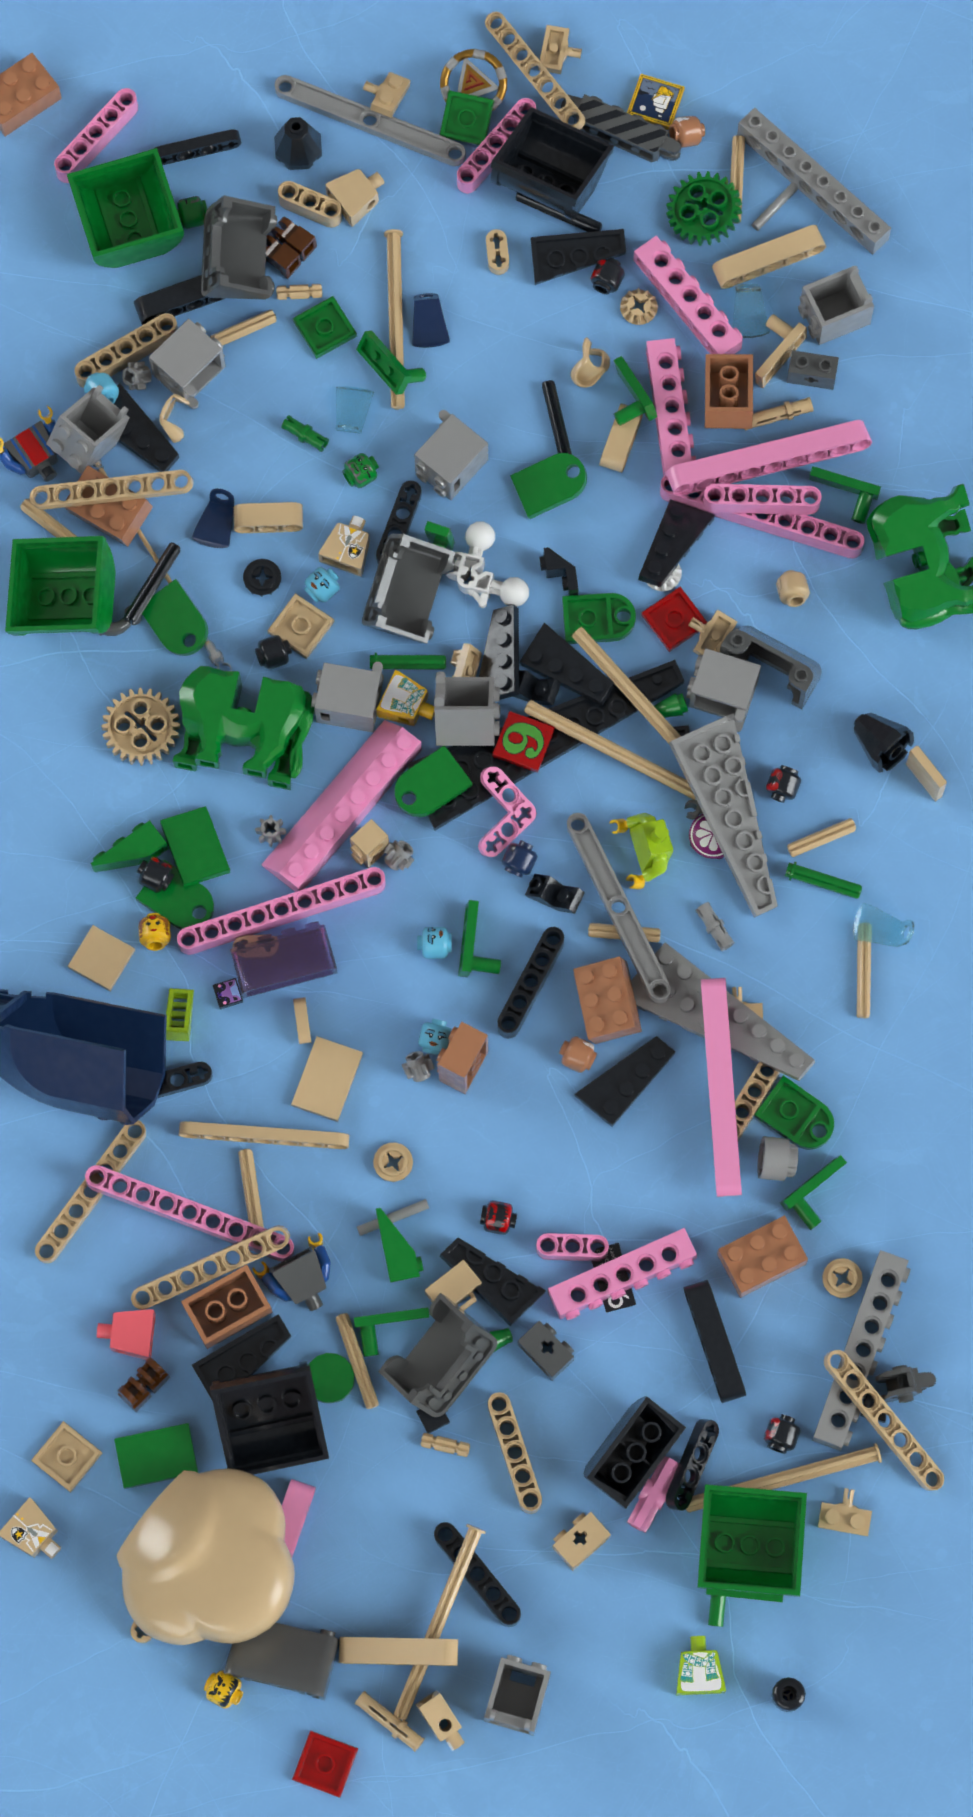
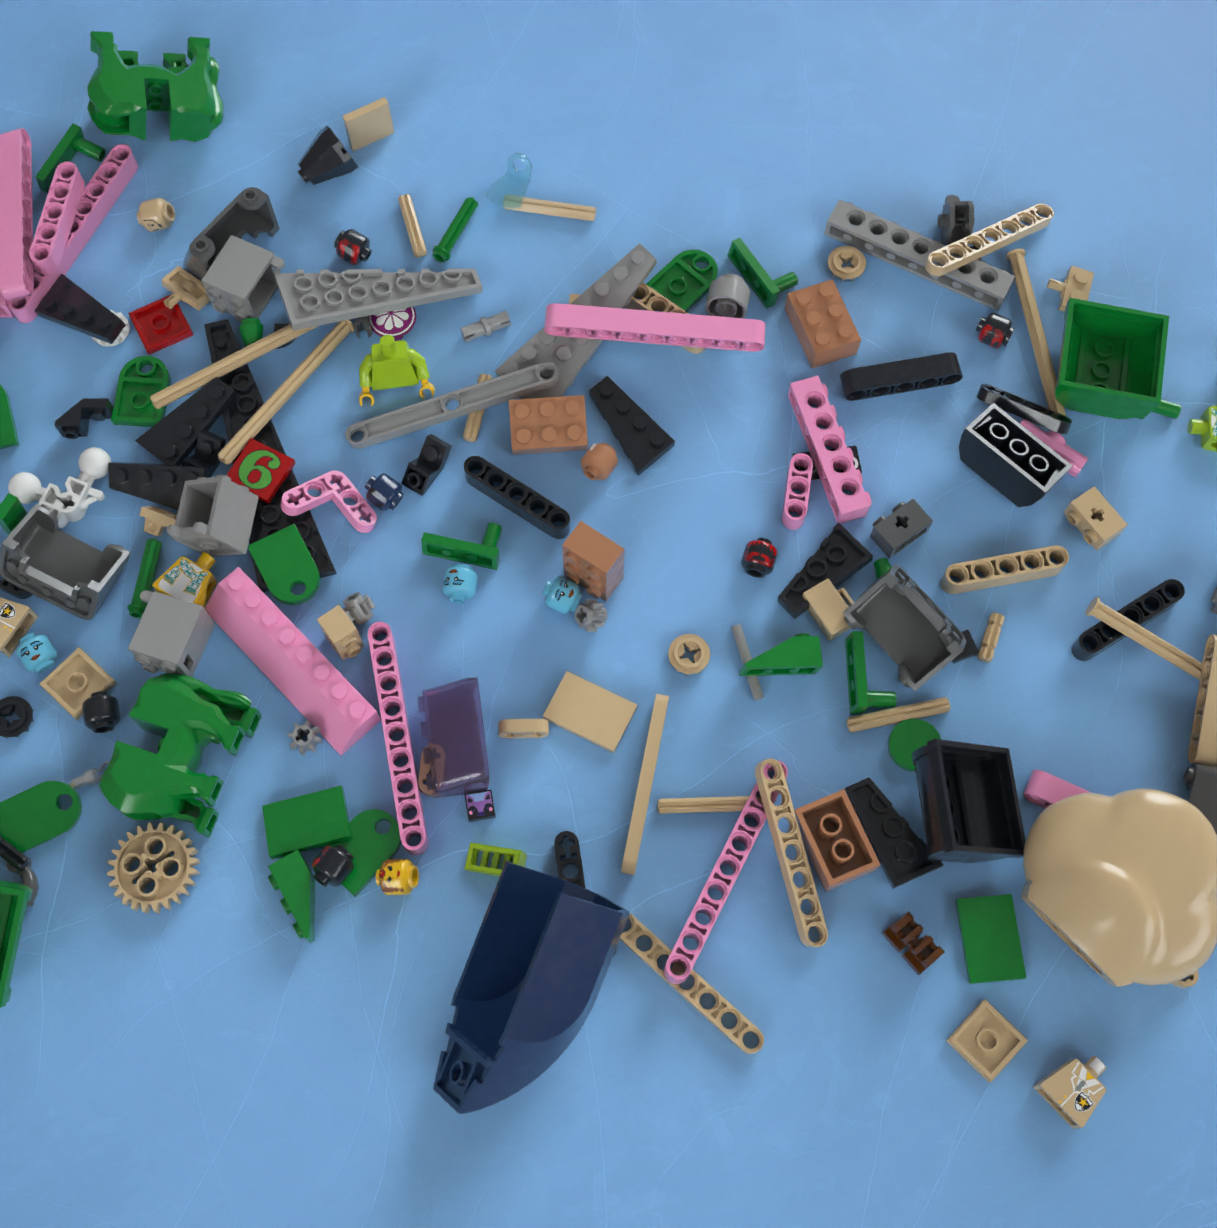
camera: 85 degrees left, 5 degrees down
tan tile [68,925,135,991] -> none
coral torso [97,1309,156,1360] -> none
dark grey torso [253,1233,331,1311] -> none

